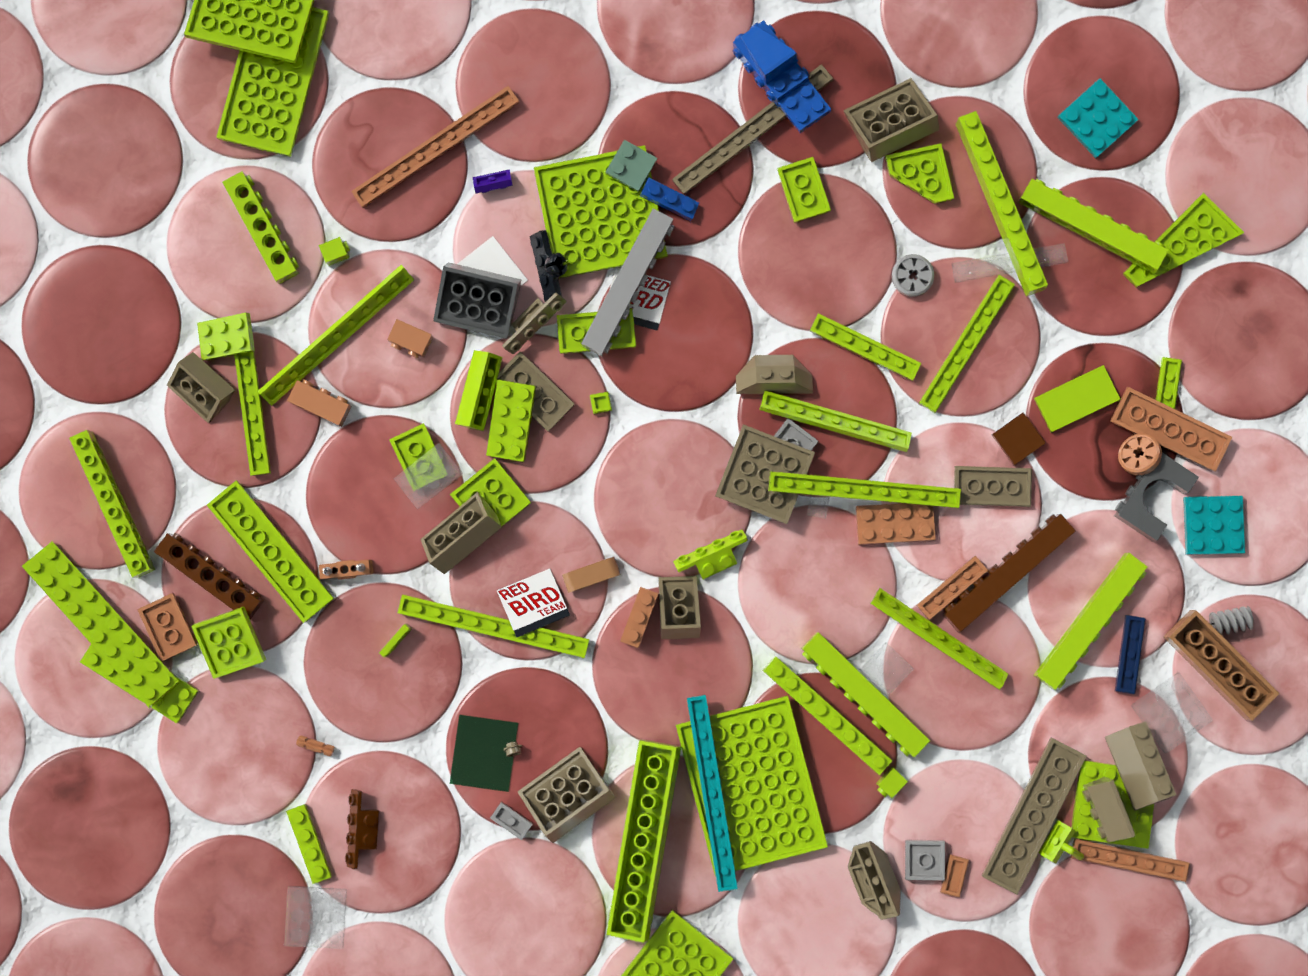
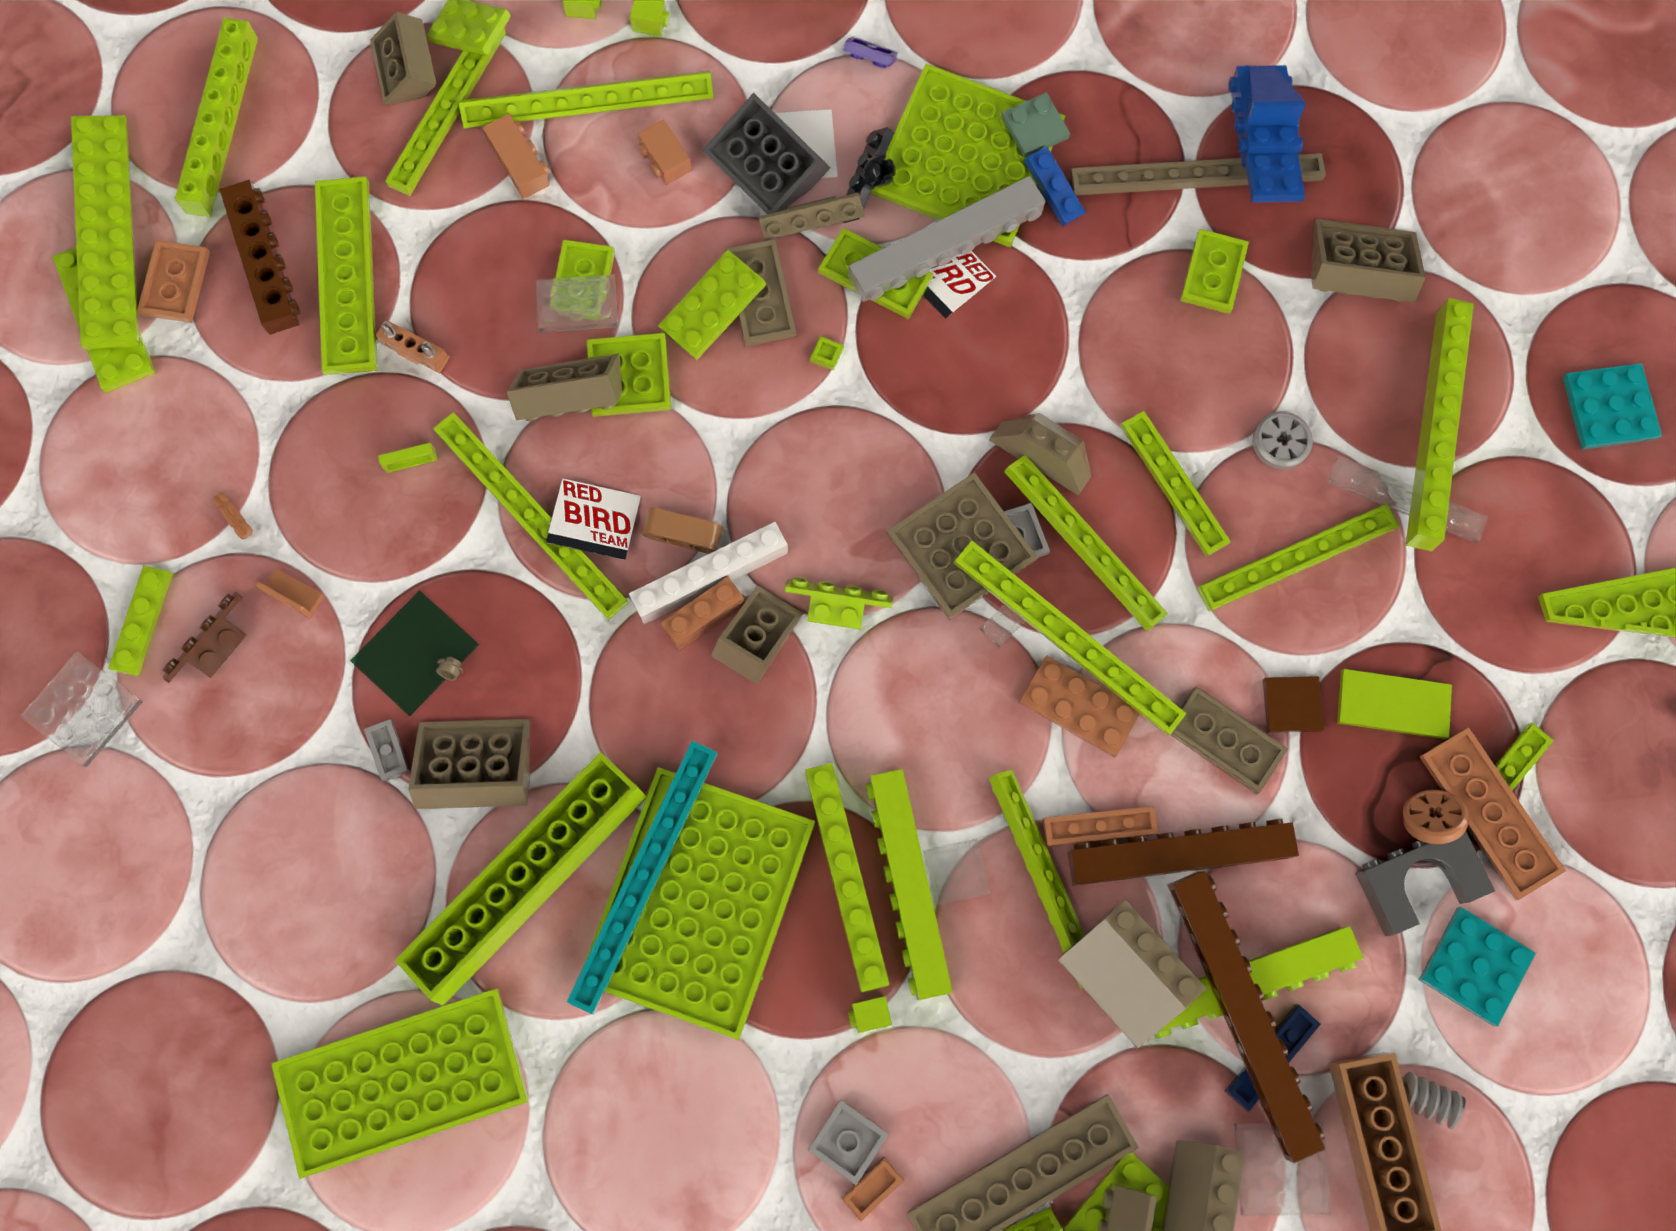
camera: 30 degrees right, 10 degrees down
lime plate [191,607,266,679] -> none
lime brick [455,350,503,431] -> none
dark tan wedge [848,841,901,920] -> none
lime plate [885,143,954,204] -> none
lime brick [1019,179,1169,274] -> none
none -> nougat panel [255,568,325,619]
none -> white brick [629,522,788,624]
none -> slope [1058,900,1207,1048]
none -> reddish brown brick [1167,871,1326,1163]

